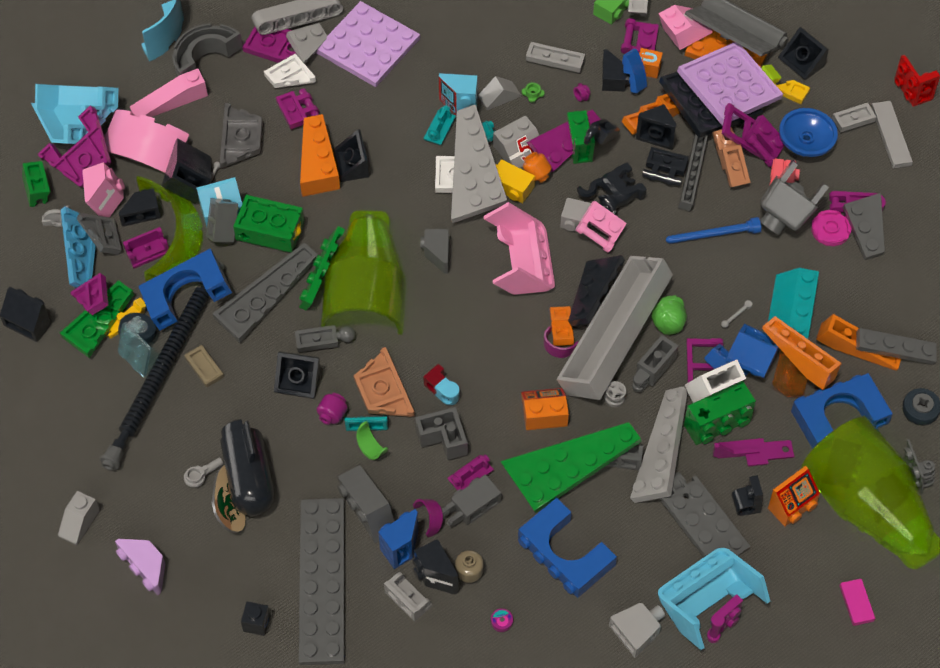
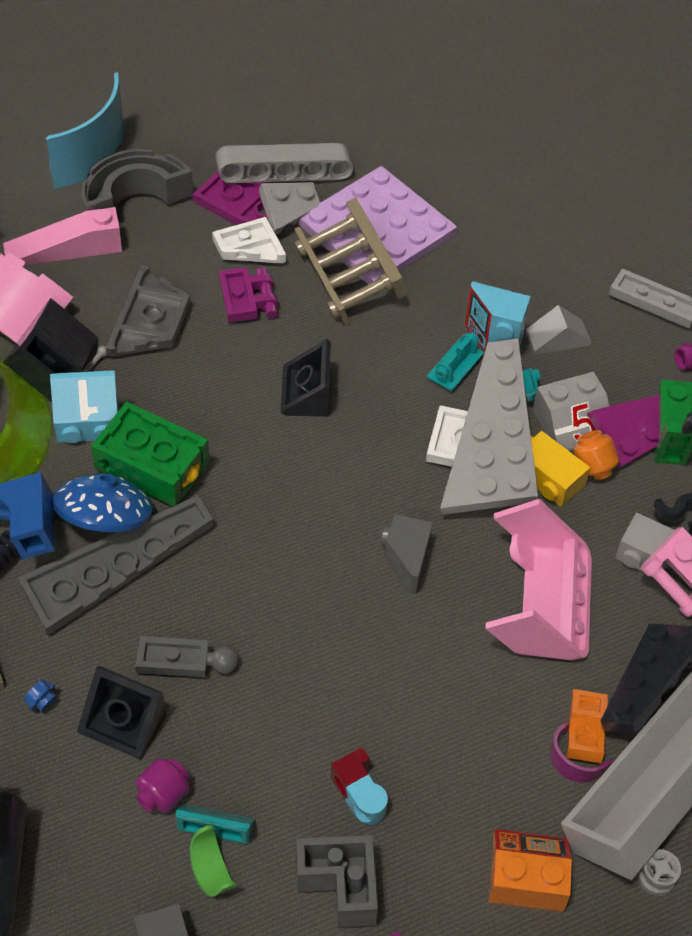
camera: 10 degrees right, 5 degrees down
dark grey hinge [206,198,238,242] -> none
green wing [299,226,345,311] -> none
orange wedge [300,114,340,197] -> none
clear neon green windscreen [320,210,405,335] -> none
nougat wing [354,347,414,417] -> none
bright green plate [522,82,544,102] -> none
none -> blue plate [23,679,56,712]
none -> blue dish [53,474,153,532]
none -> dark tan fence [295,197,409,326]

